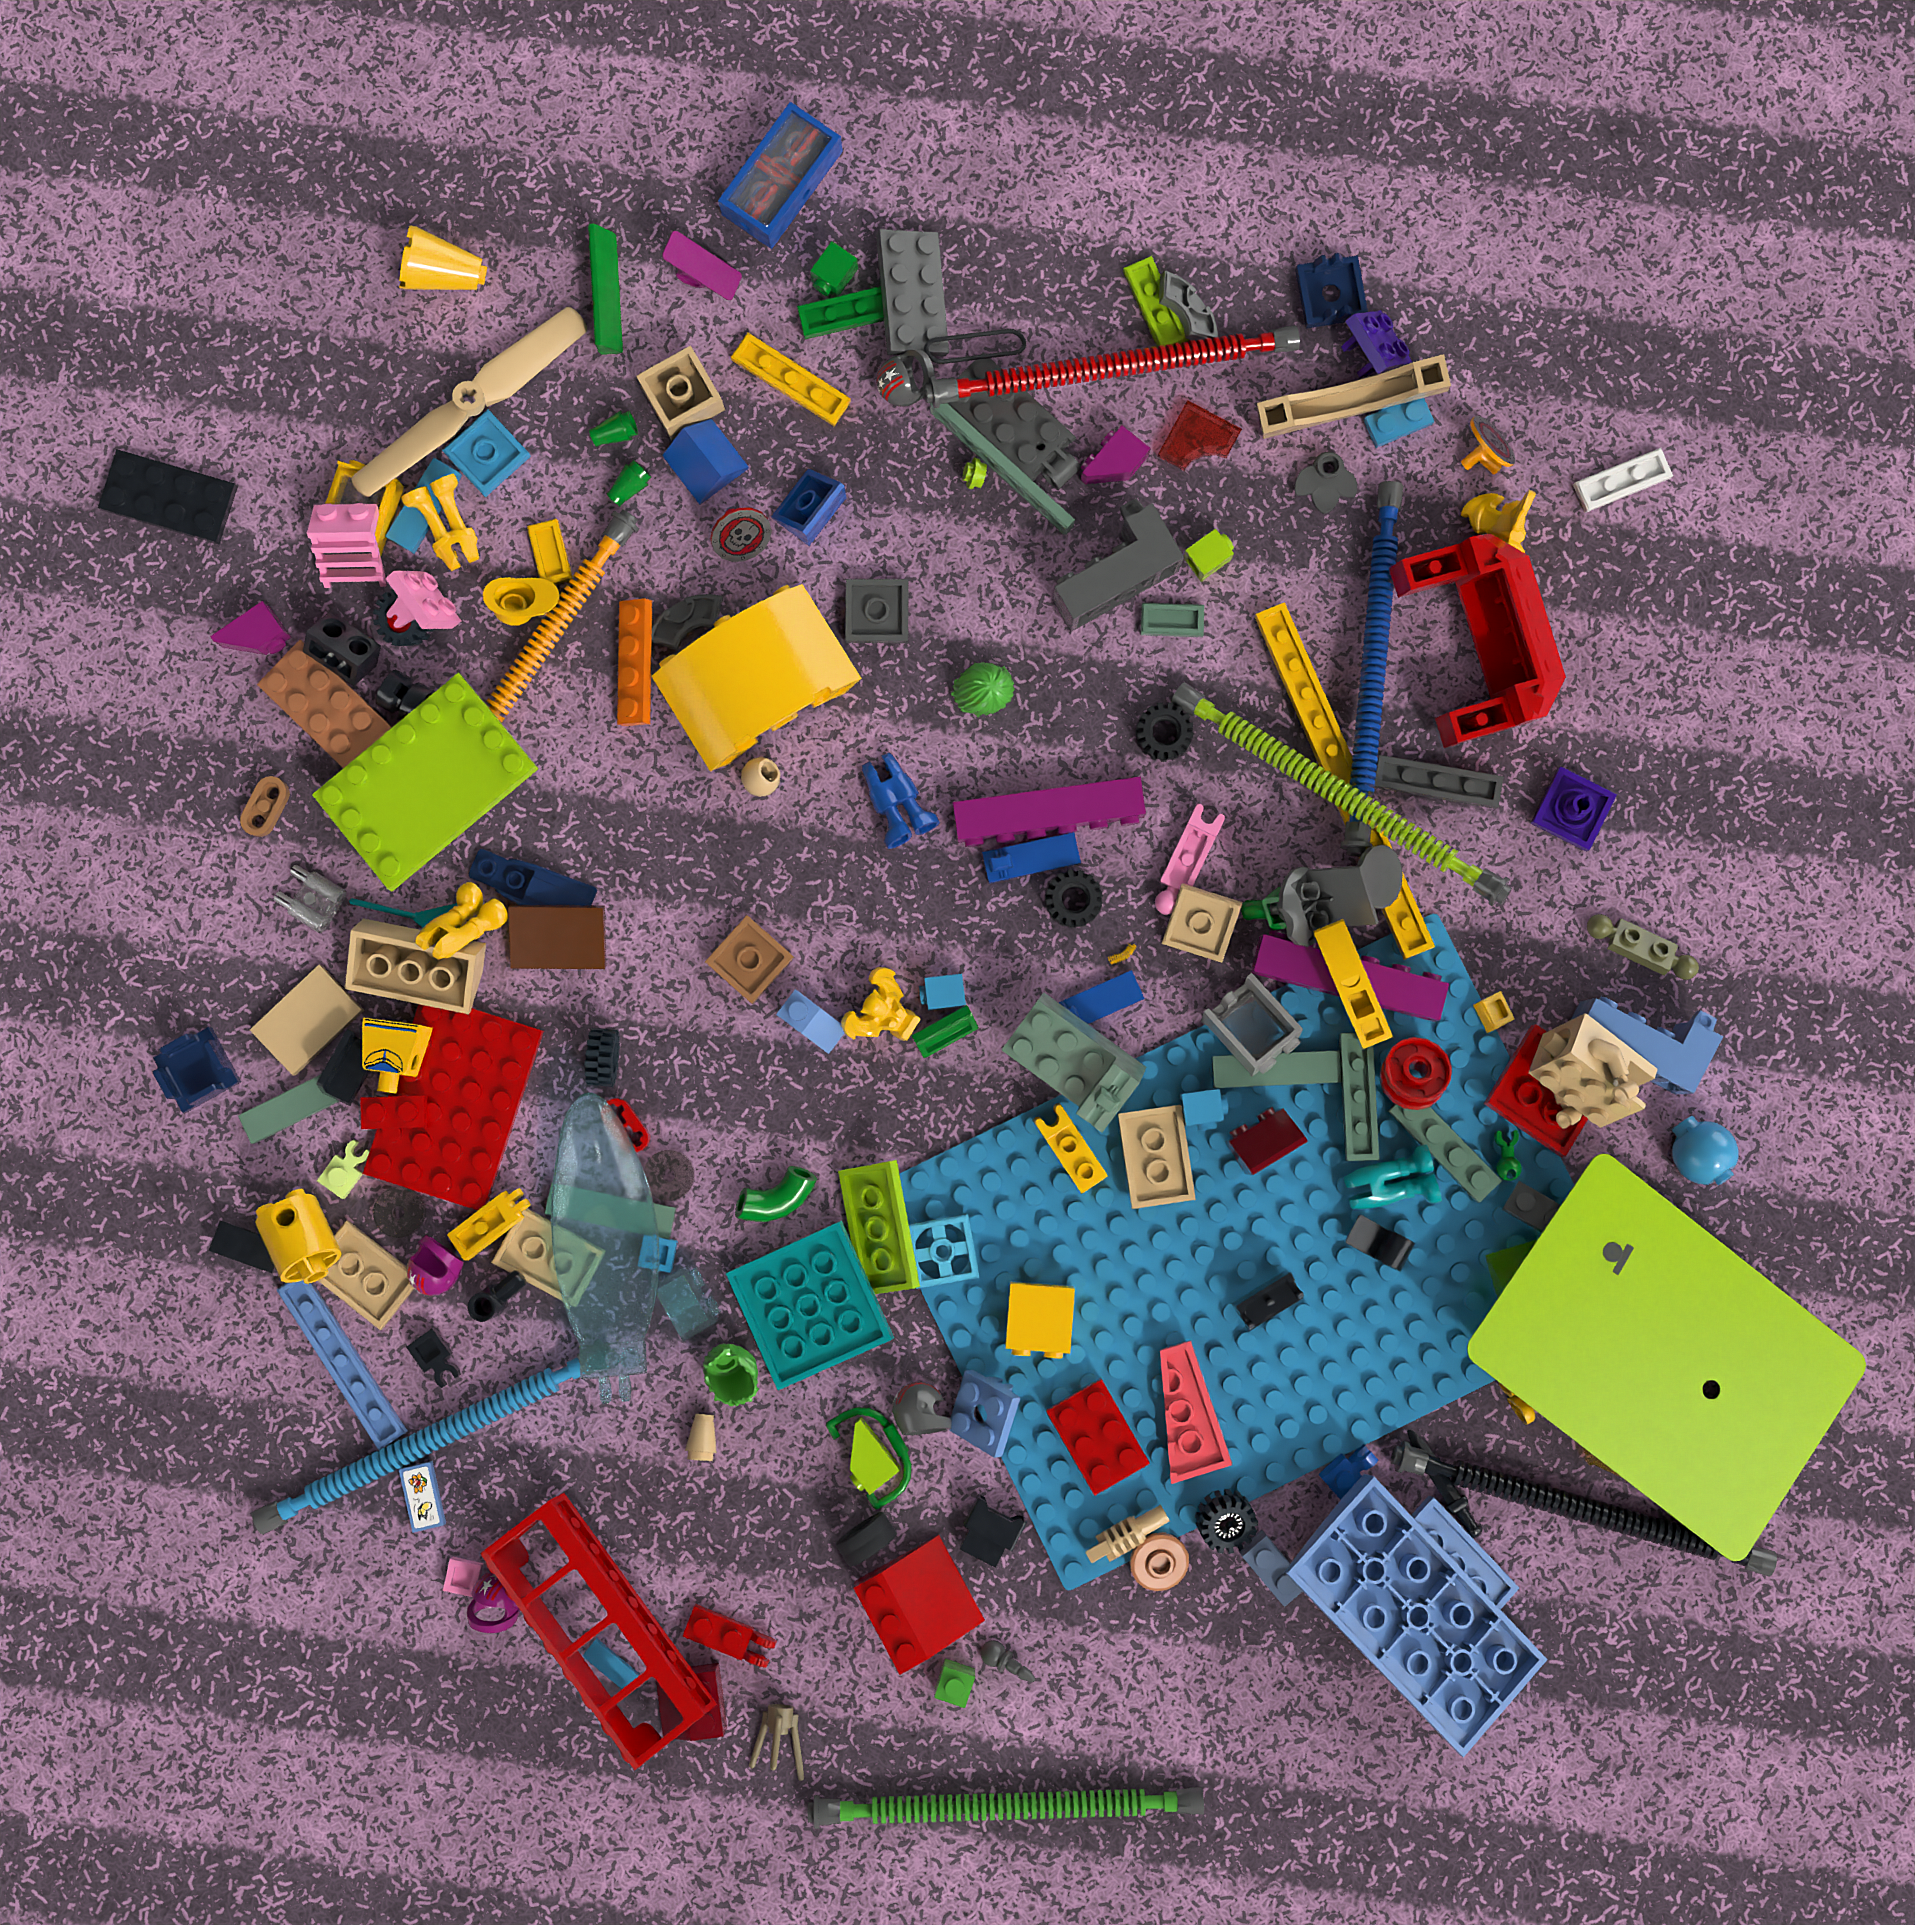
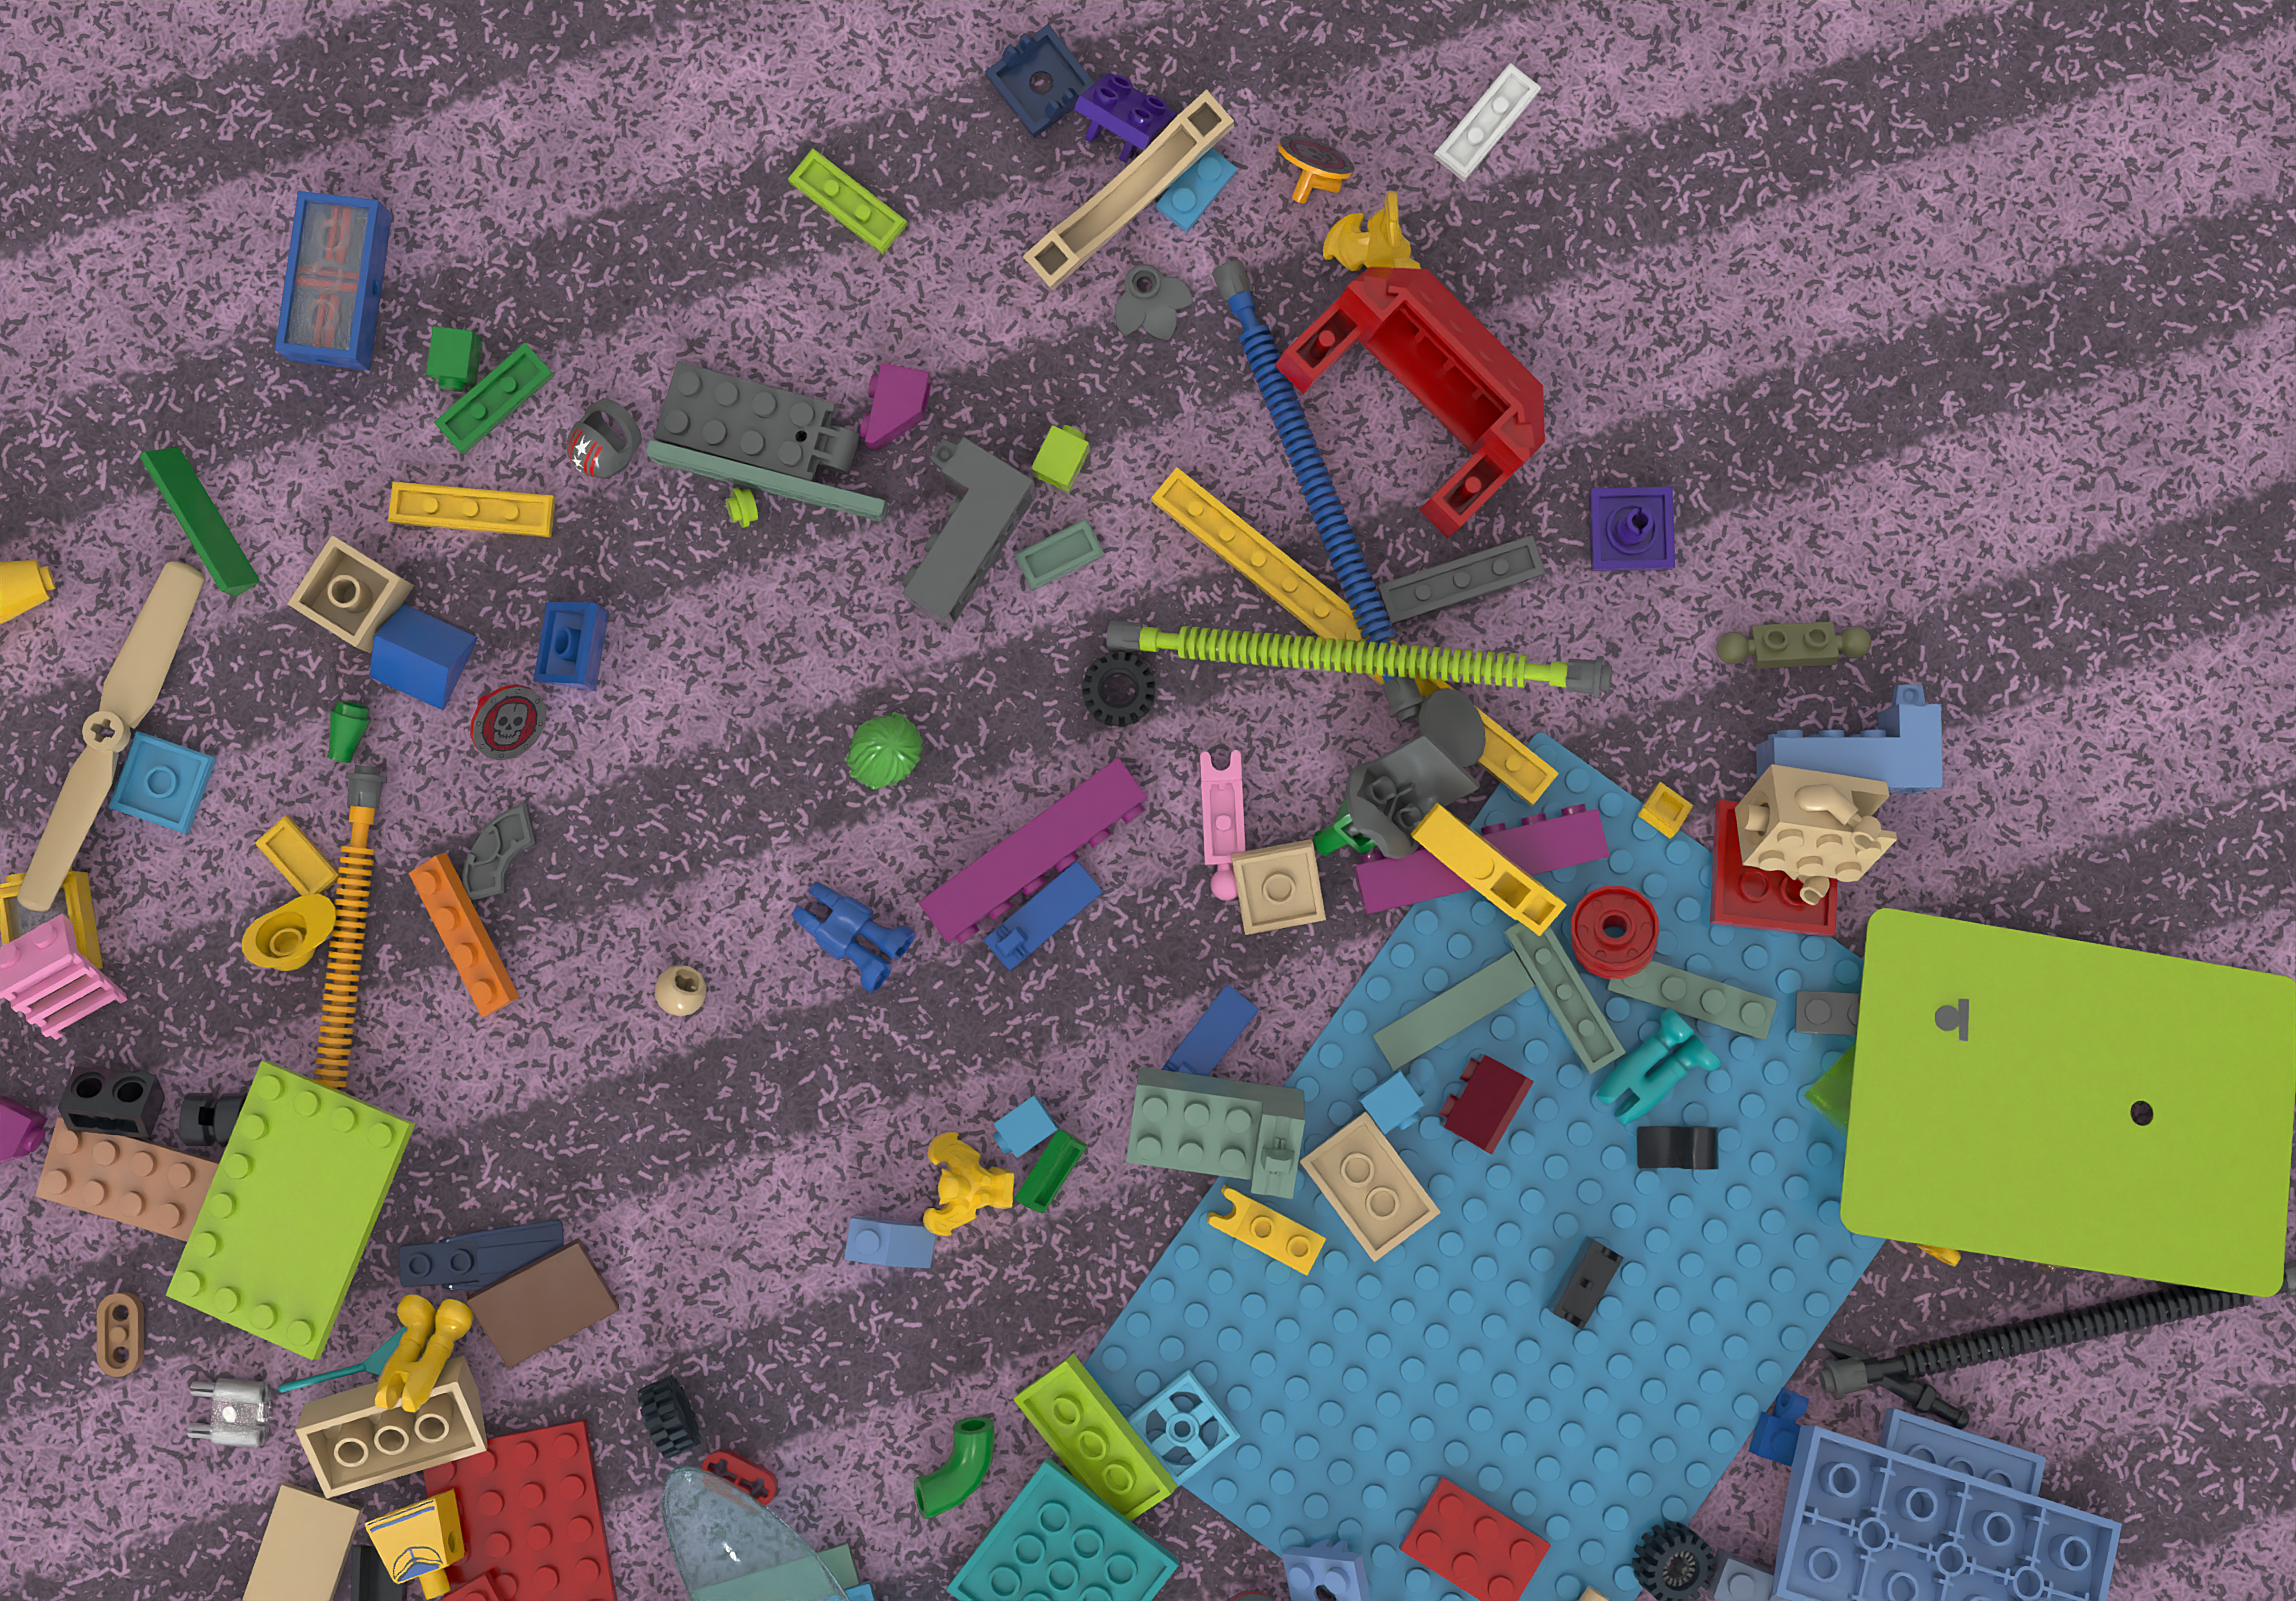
camera: 25 degrees left, 0 degrees up
bright pink plate [373,571,461,646] -> none
dark azure tile [385,457,462,554] -> none
yellow piece [401,474,479,571] -> none
green cone [589,410,638,447] -> none
clear smoke piece [643,1150,695,1201] -> none
yellow panel [651,584,862,771] -> none
magenta piece [662,231,742,300] -> none
medium nougat plate [705,915,795,1004] -> none
dark grey plate [845,579,909,643] -> none
dark grey plate [876,229,949,357] -> none
red hose [924,325,1300,408] -> none
black piece [924,329,1026,364] -> none
yellow piece [1005,1281,1075,1359] -> none
black tyre [1045,870,1103,928] -> none
yellow leg [1108,944,1137,964] -> none
clear red tile [1157,400,1242,471] -> none
dark grey tile [1159,271,1218,341] -> none
coral wing [1160,1340,1232,1484] -> none
window [1201,973,1303,1077] -> none
green arm [1494,1130,1522,1181] -> none
dark azure brick [1672,1116,1739,1186] -> none

